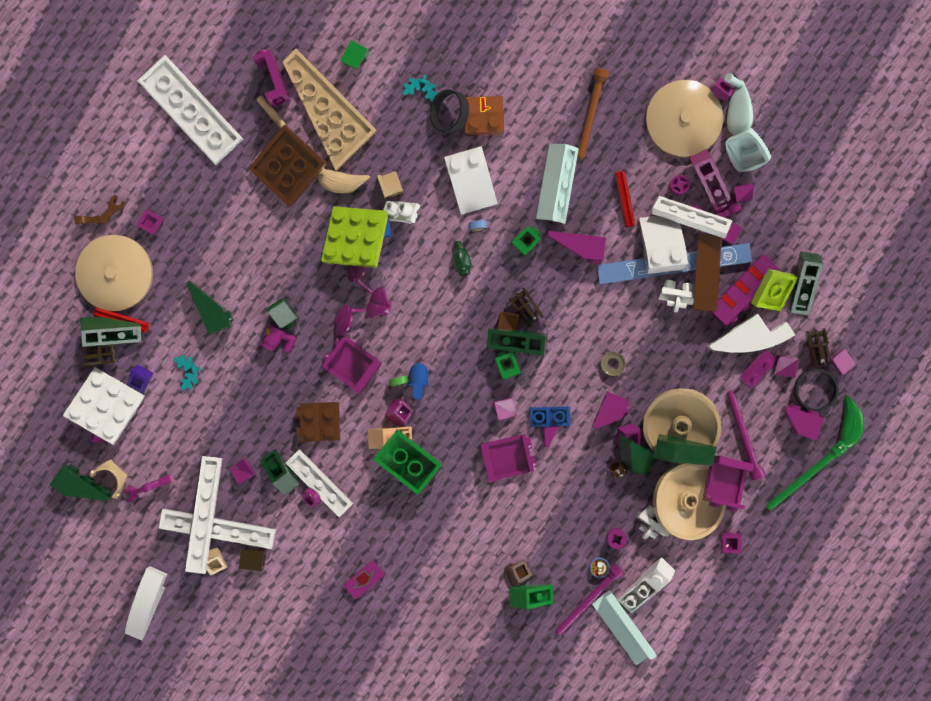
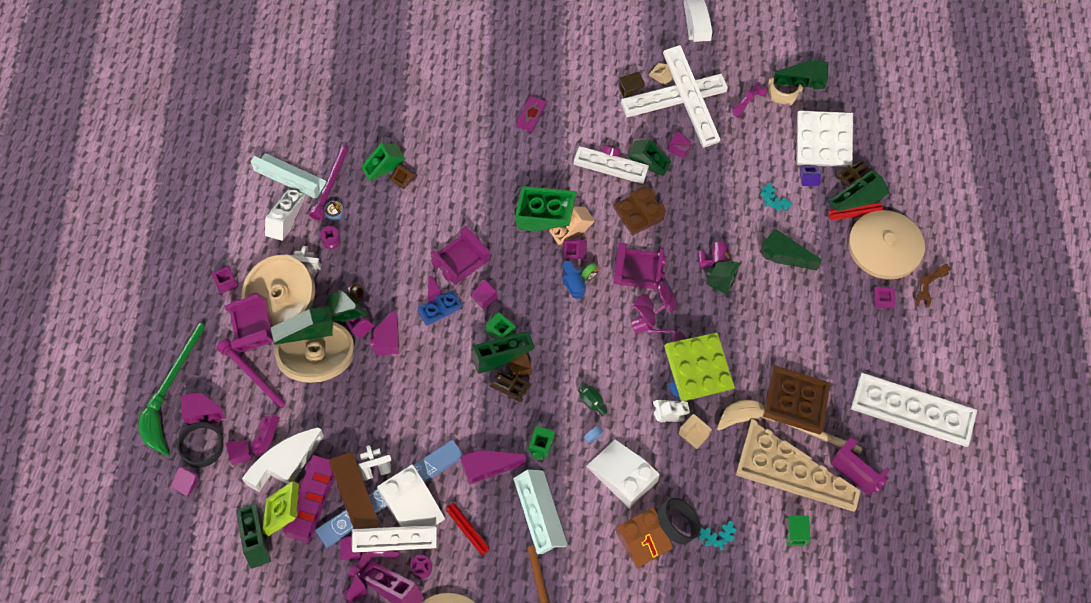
camera: 150 degrees right, 25 degrees down
dark tan piece [601,351,626,376] -> none
dark brown arm [805,328,831,367] -> none

